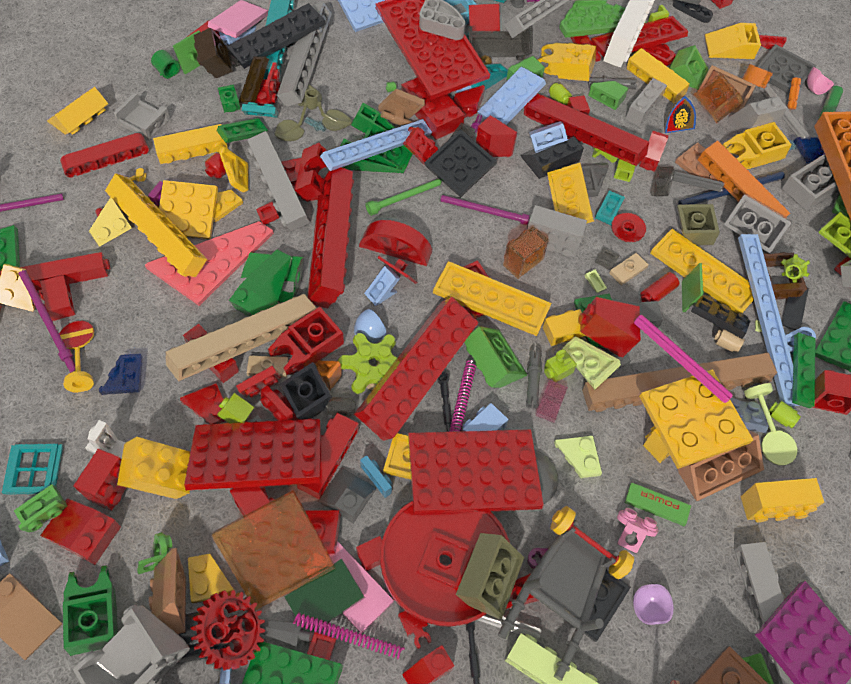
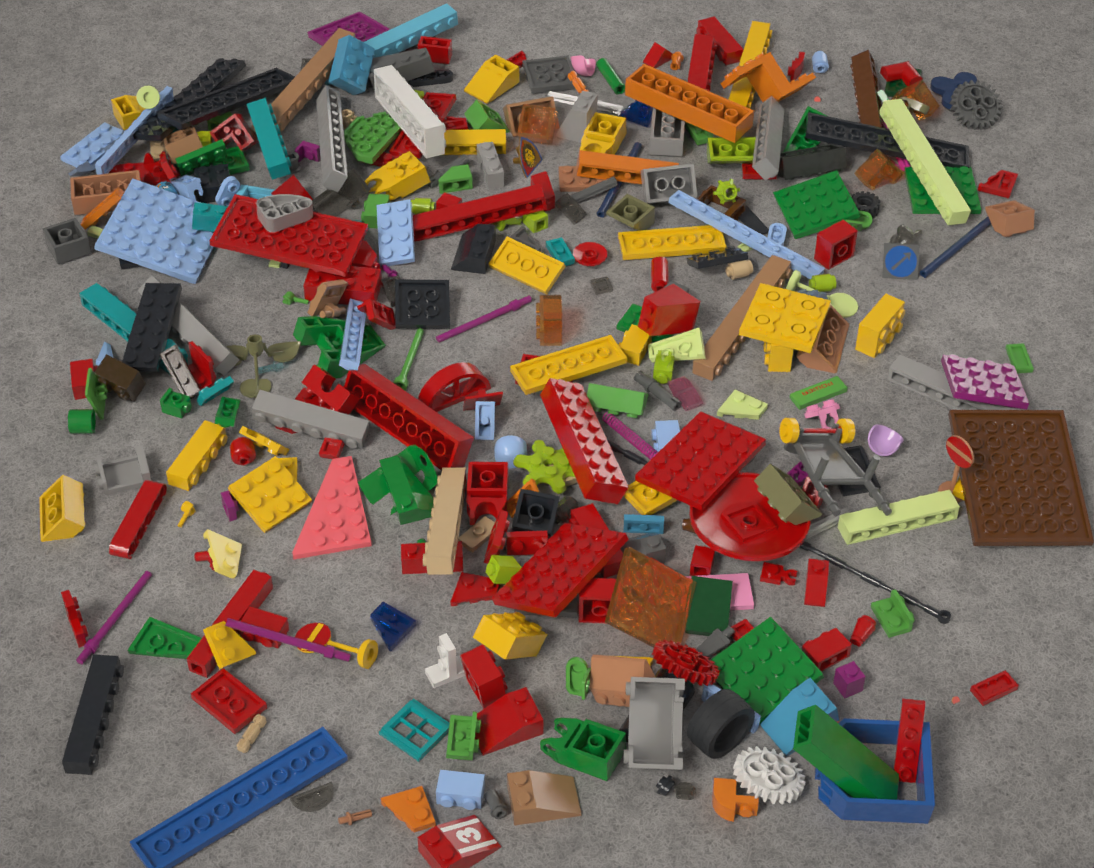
camera: 45 degrees left, 15 degrees down
yellow brick [105,173,207,277] -> none
bright pink tile [208,0,268,38] -> none
dark pink piece [293,612,405,660] -> none
red slope [476,115,517,157] -> none
light grey brick [524,205,587,257] -> none
light blue brick [529,121,568,151] -> none
yellowish green piece [585,269,607,293] -> none
tan plate [609,253,649,286] -> none
dark pink axle [634,315,733,403] -> none
bright green piece [682,263,704,312] -> none
orange brick [742,64,773,88] -> none
green plate [792,332,815,409] -> none

